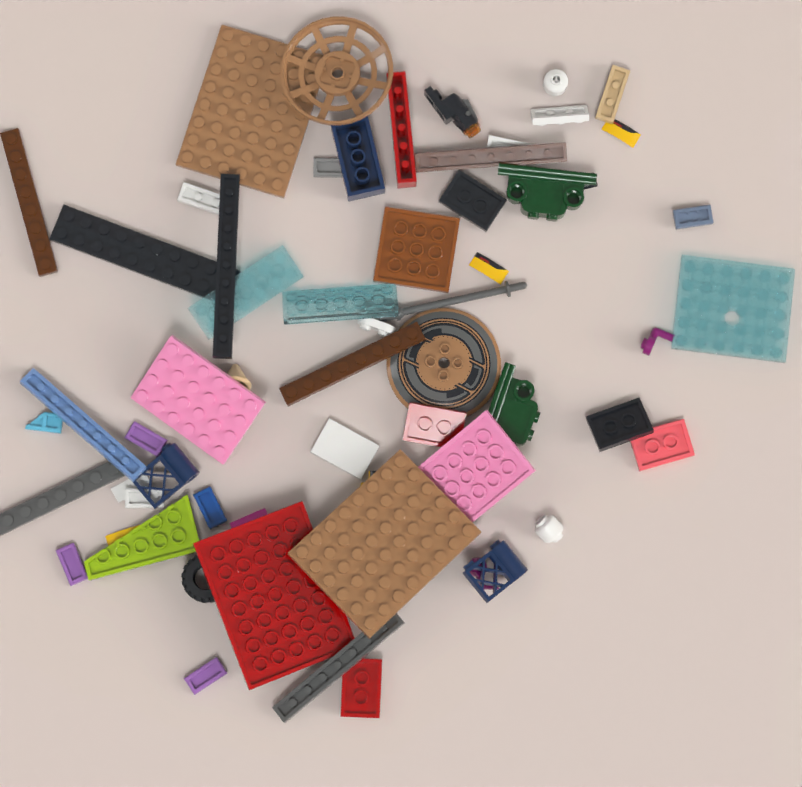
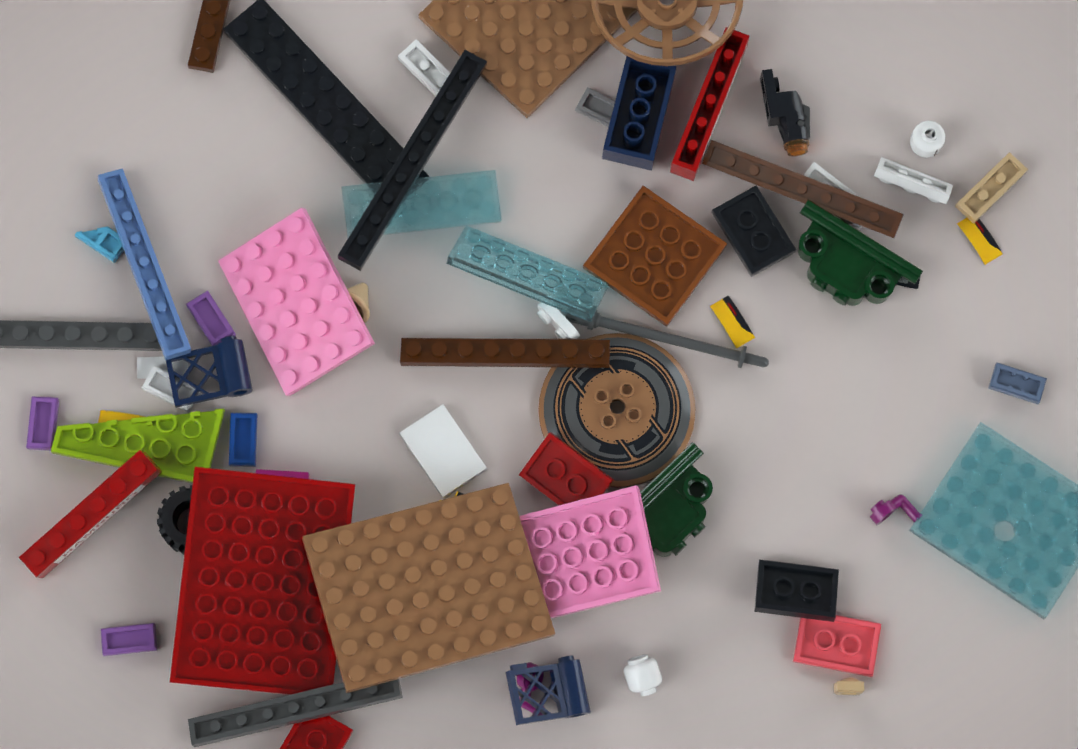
camera: 30 degrees right, 5 degrees down
none -> red brick [19,450,162,578]
none -> tan tile [834,677,864,695]

